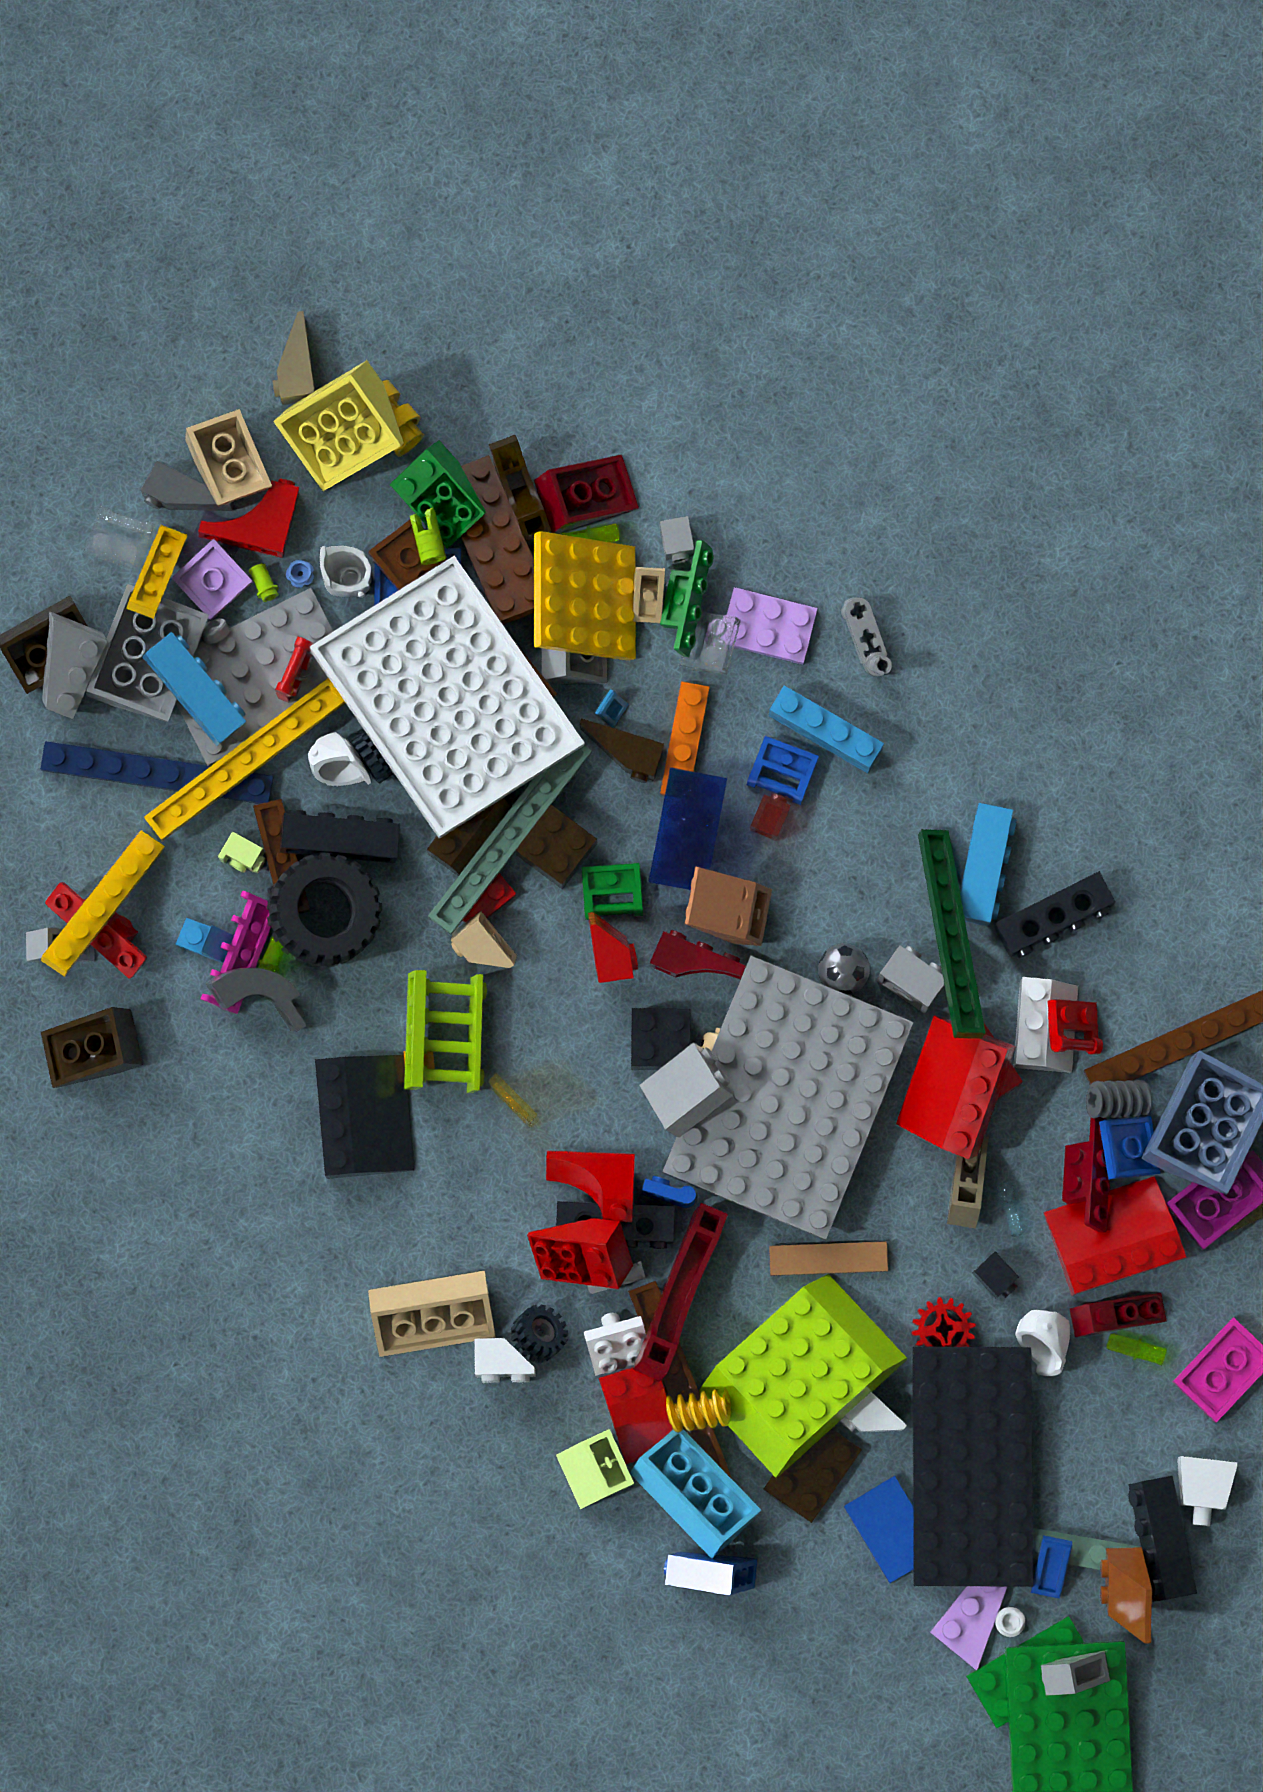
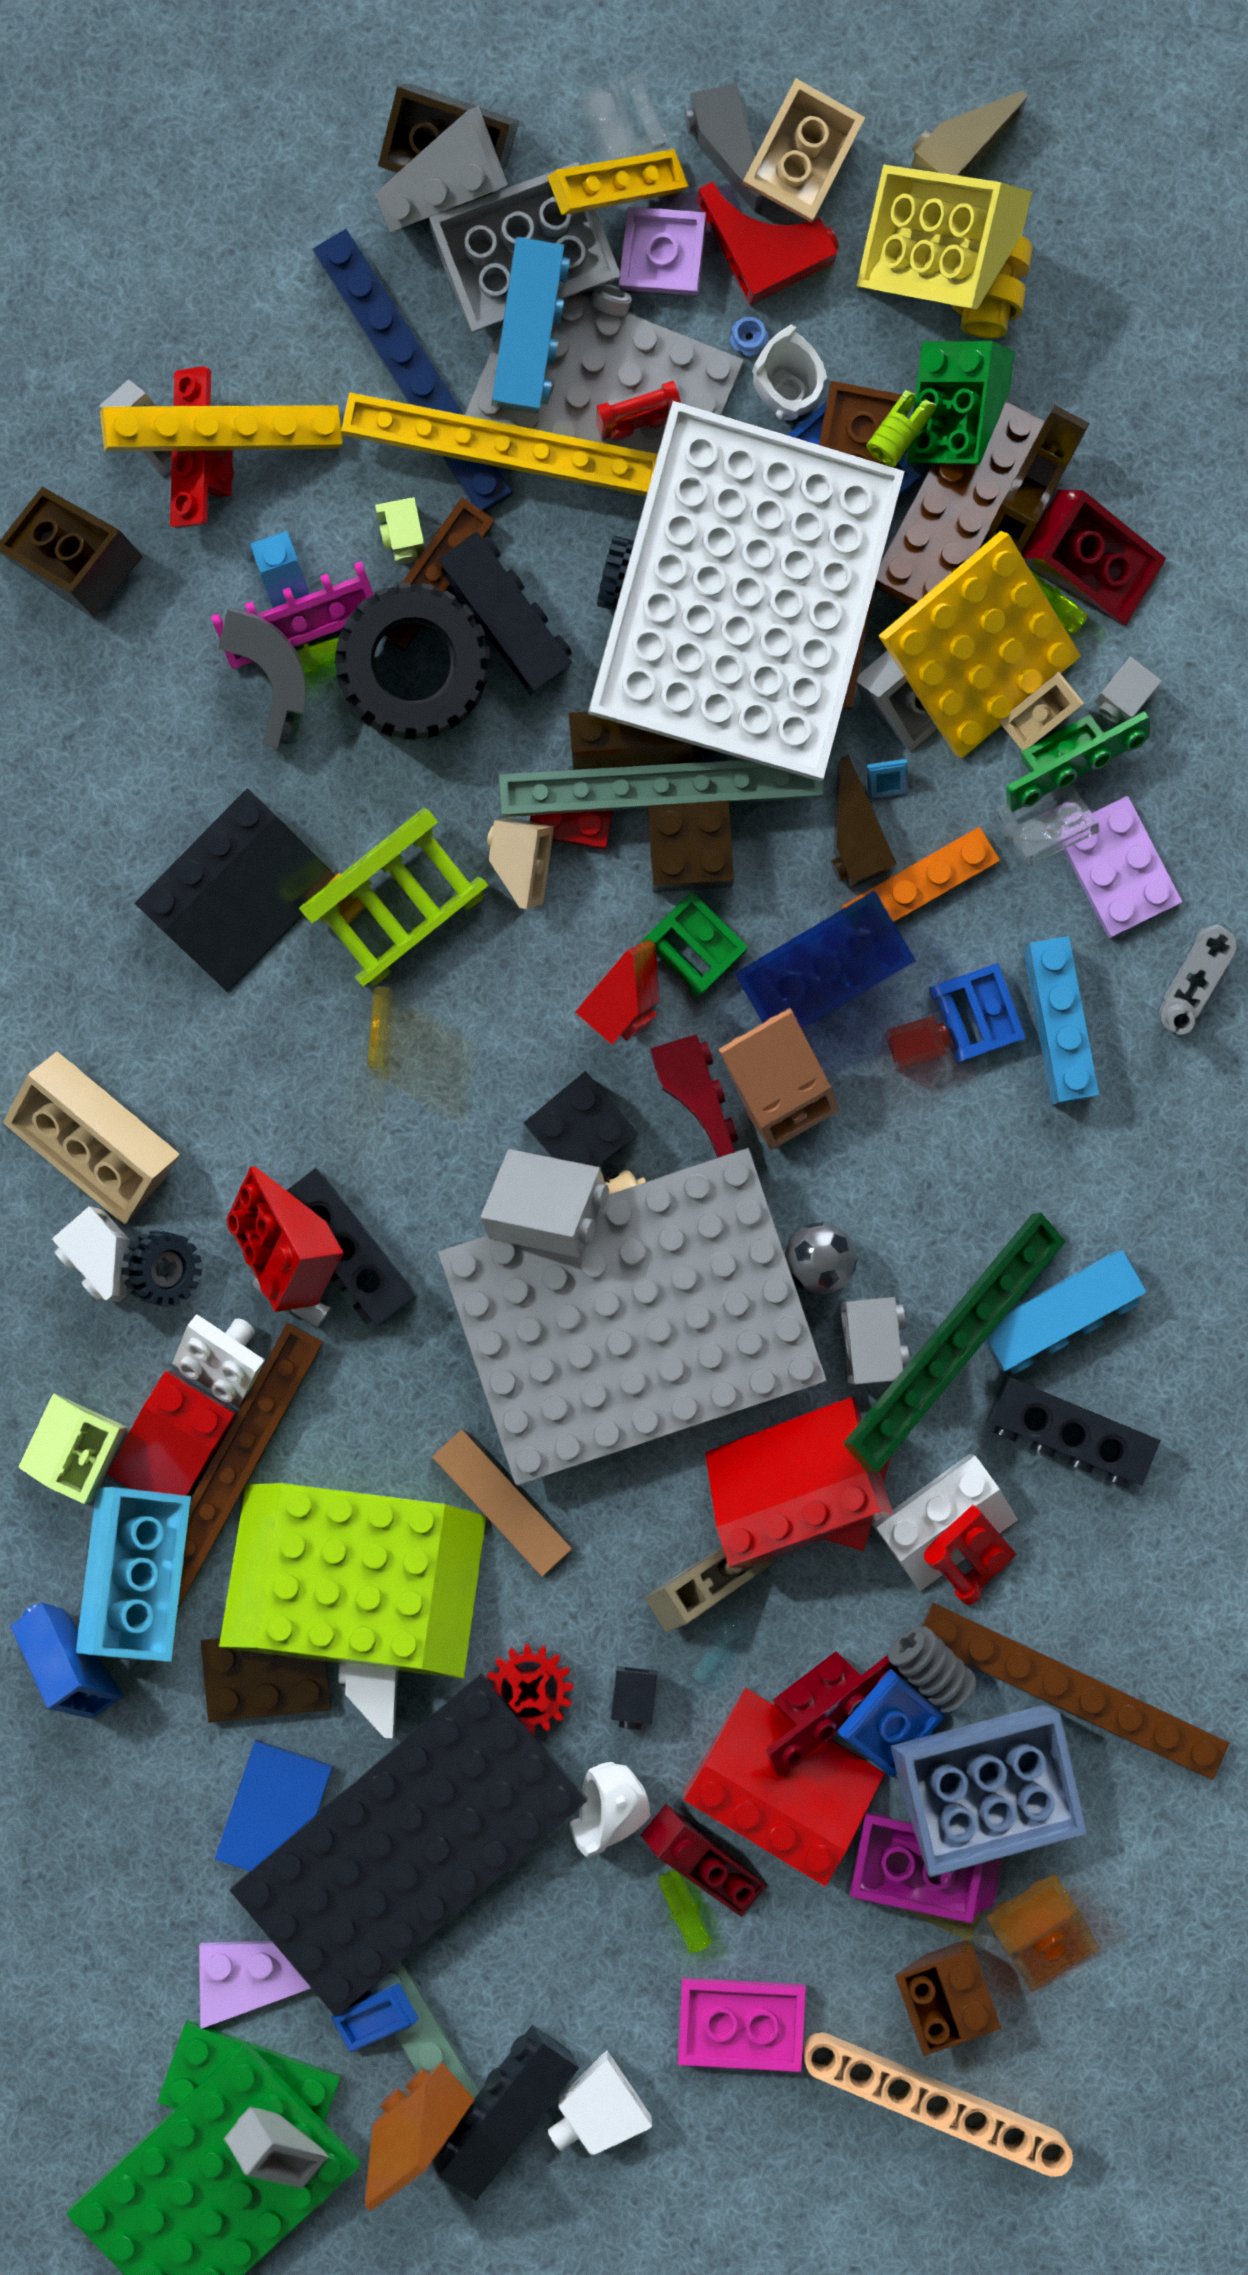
camera: 45 degrees right, 5 degrees up
lime pin [249,563,279,602] -> none
white helmet [308,732,371,786] -> none
red arch [546,1151,635,1222] -> none
dark red arch [633,1203,728,1381] -> none
blue plate [642,1176,696,1208] -> none
yellow piece [666,1388,731,1433] -> none
white plate [995,1607,1025,1637] -> none

